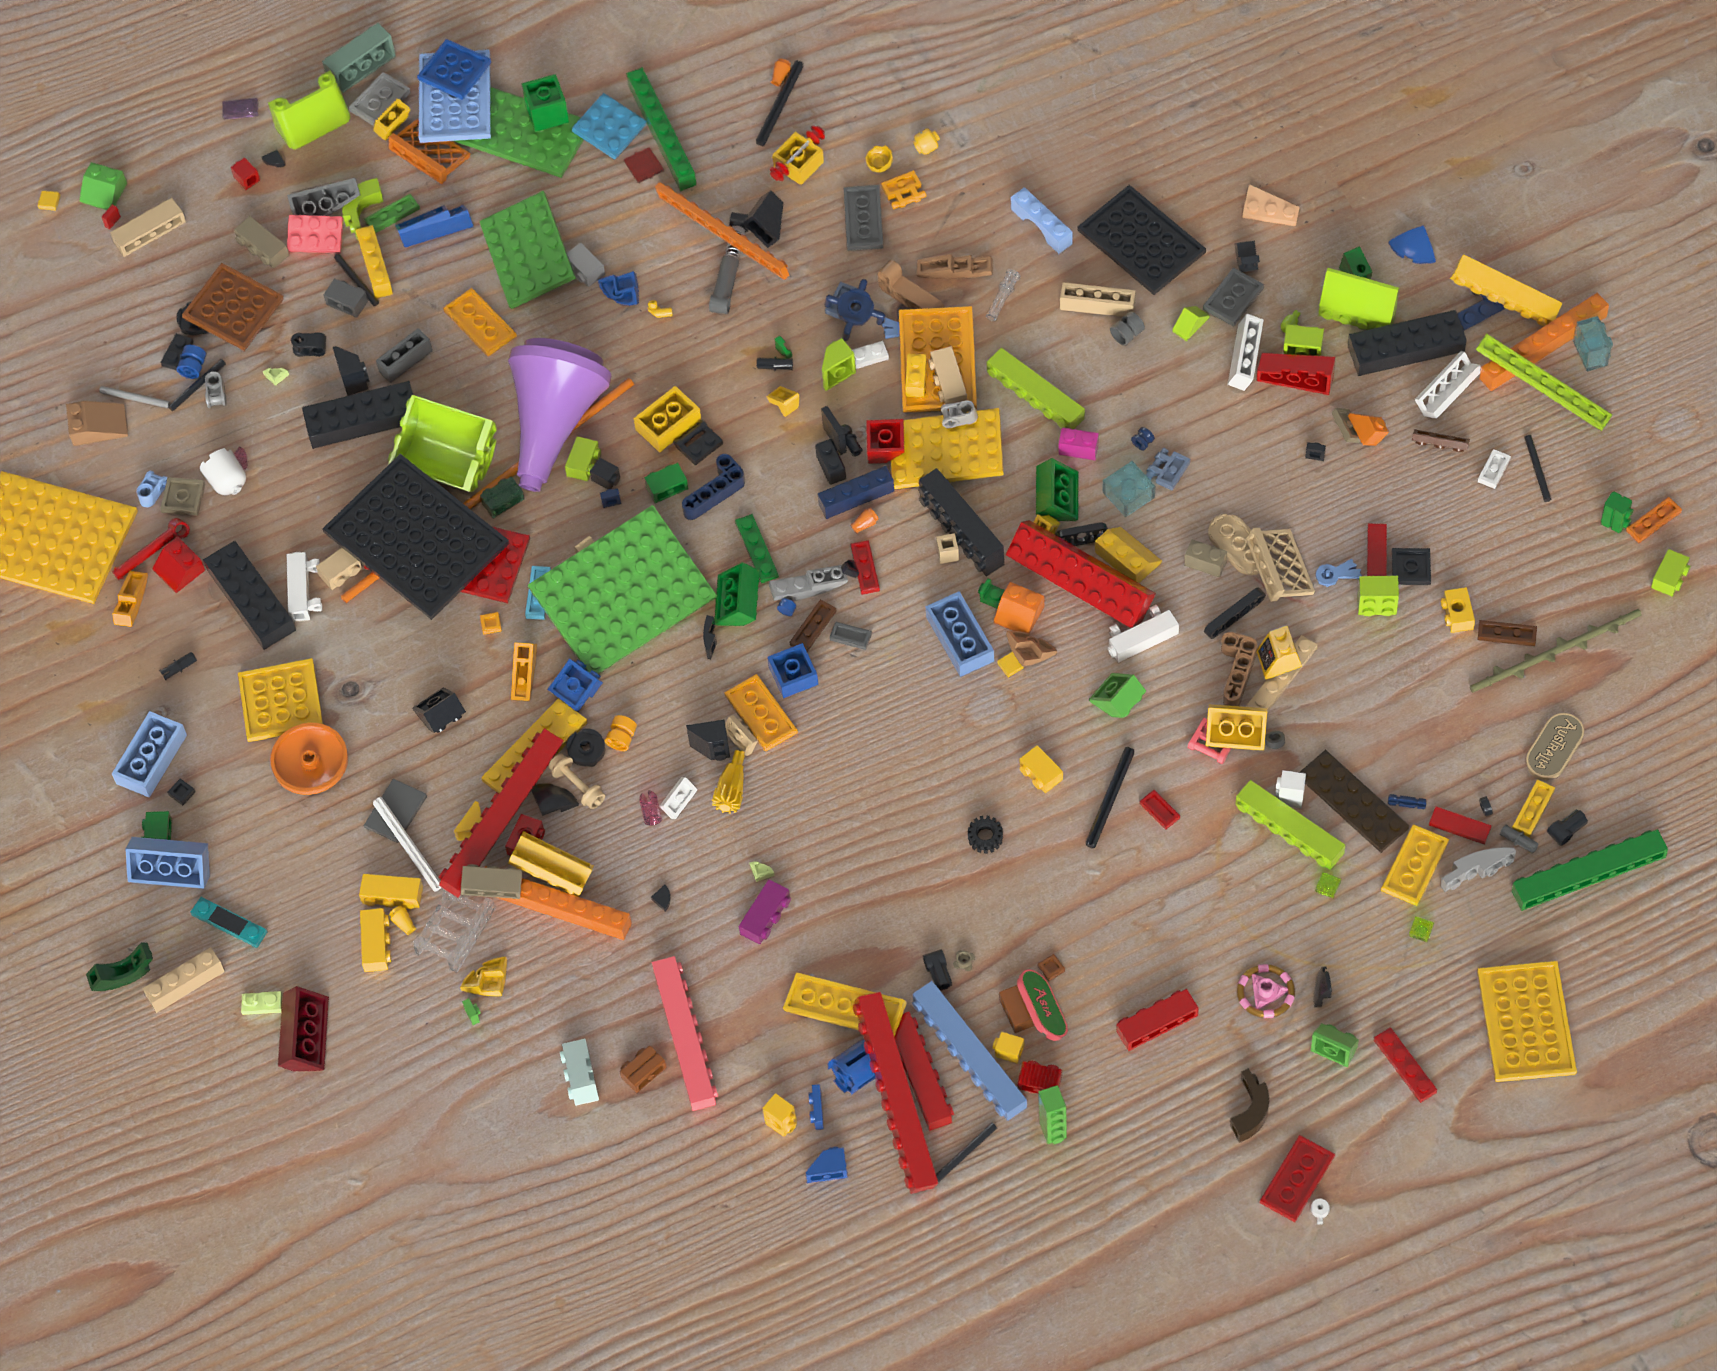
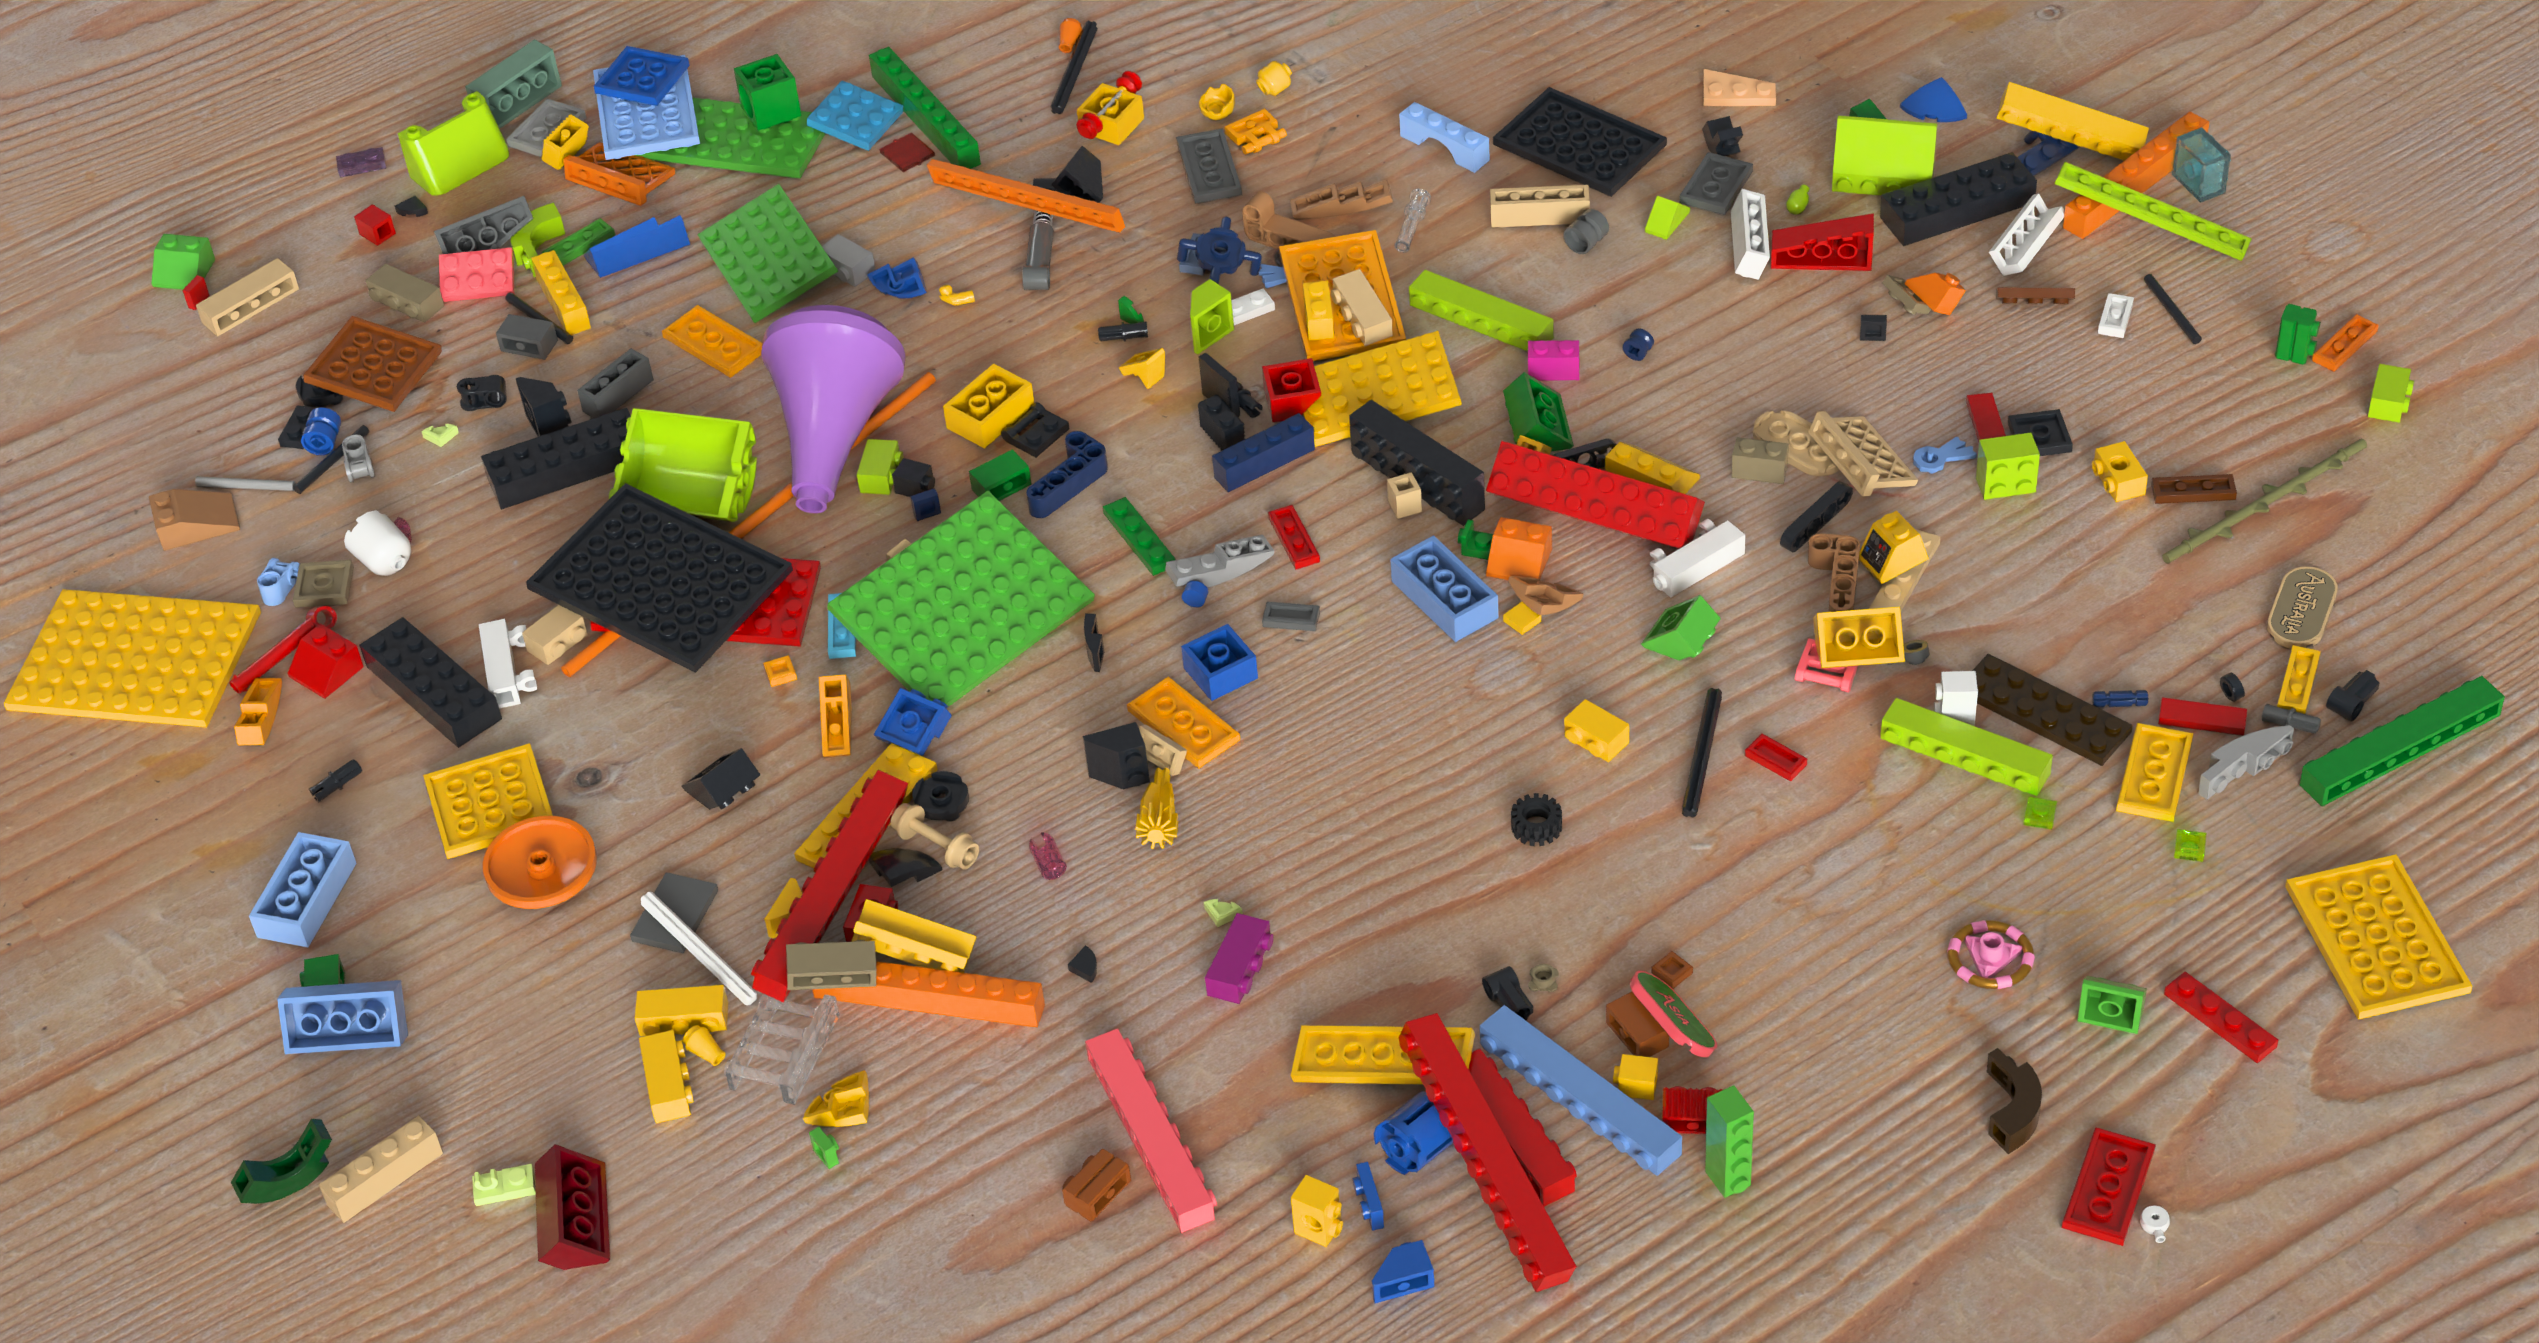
camera: 10 degrees left, 15 degrees down
yellow tile [38,191,60,210] -> none
black plate [167,778,196,806] -> none
teal plate [190,897,268,948] -> none
clear green brick [480,477,525,518] -> none
light aqua wedge [560,1039,599,1105] -> none
light orange wheel [605,715,637,751] -> none
white plate [659,777,697,819] -> none
green slope [714,562,760,626] -> none
reddish brown plate [789,599,837,652] -> none
black tile [841,560,859,578] -> none
orange cone [850,508,879,533] -> none
black bar [936,1123,997,1182] -> none
light grey piece [941,400,978,428] -> none
clear light blue brick [1102,461,1155,517] -> none
red brick [1116,988,1199,1051] -> none
sand blue plate [1144,448,1190,491] -> none
lime brick [1283,325,1324,356] -> none
black brick [1313,966,1332,1008] -> none

